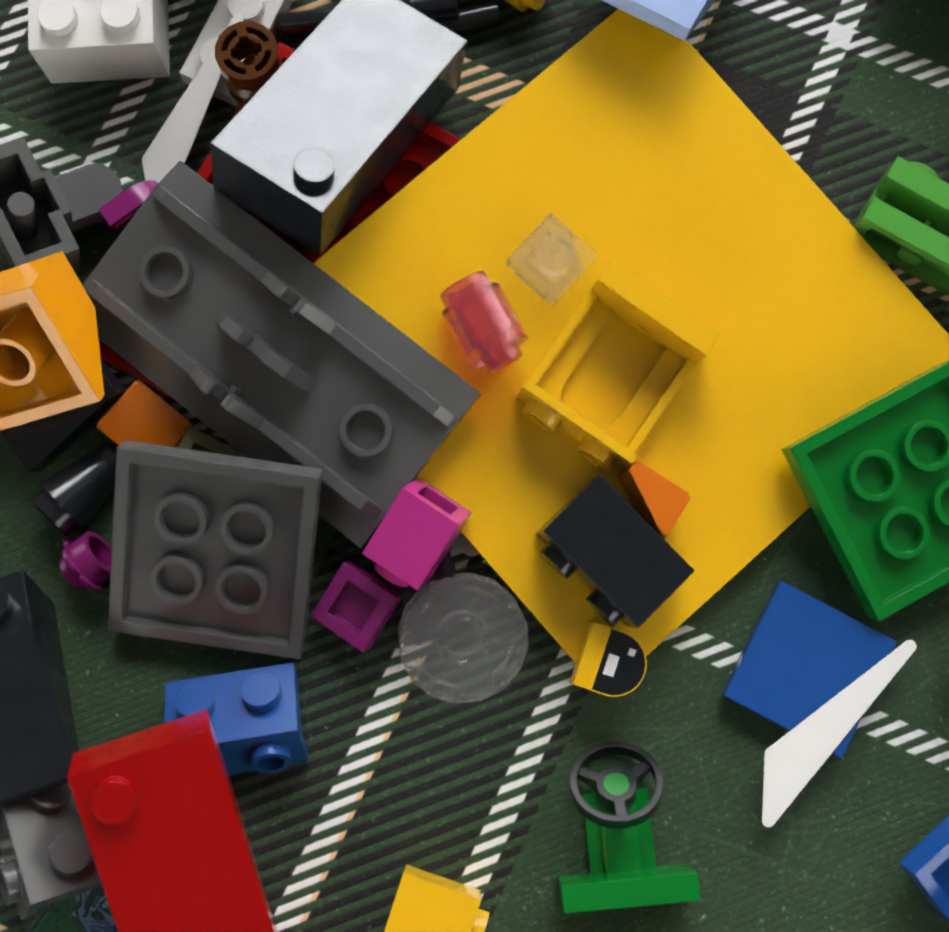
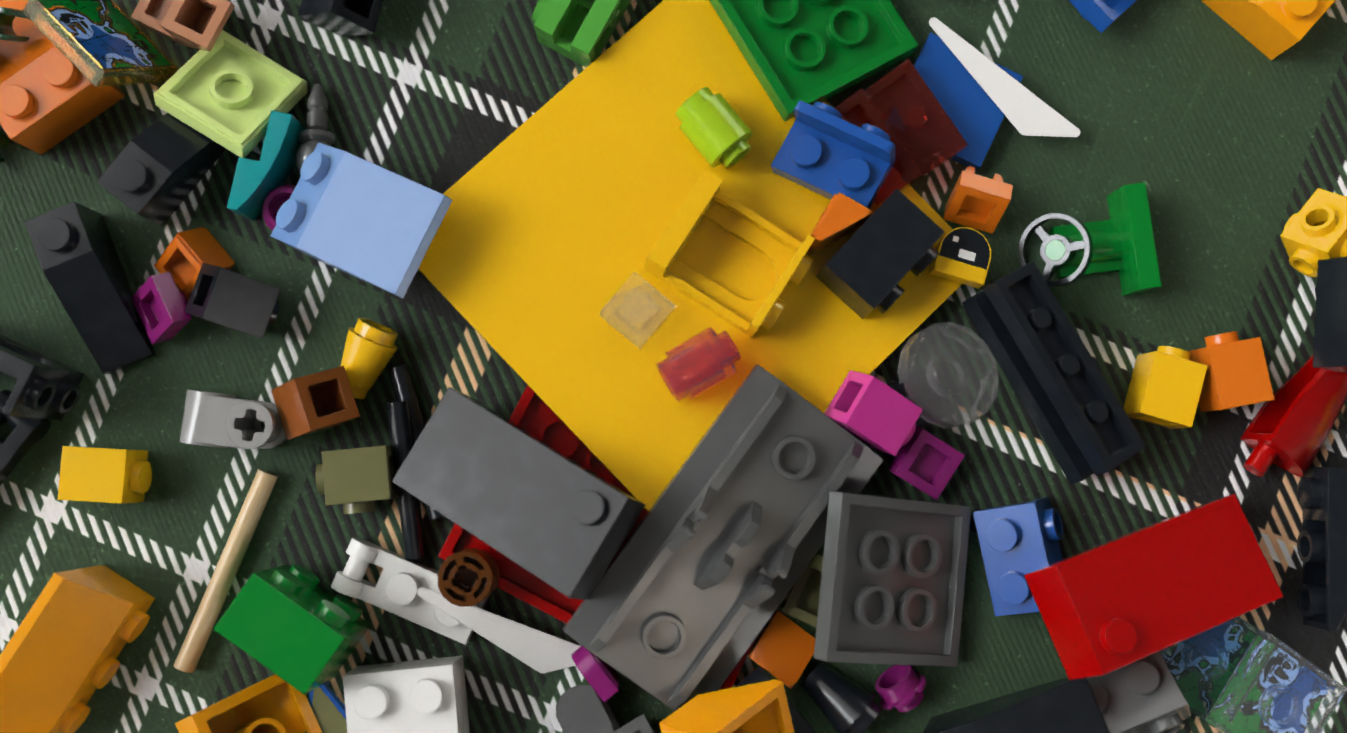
camera: 90 degrees left, 5 degrees up
none -> lime brick [676,87,753,168]
none -> blue bracket [771,100,895,209]
none -> clear red slope [835,59,969,205]
none -> orange tile [943,166,1013,234]
none -> black brick [962,261,1146,484]

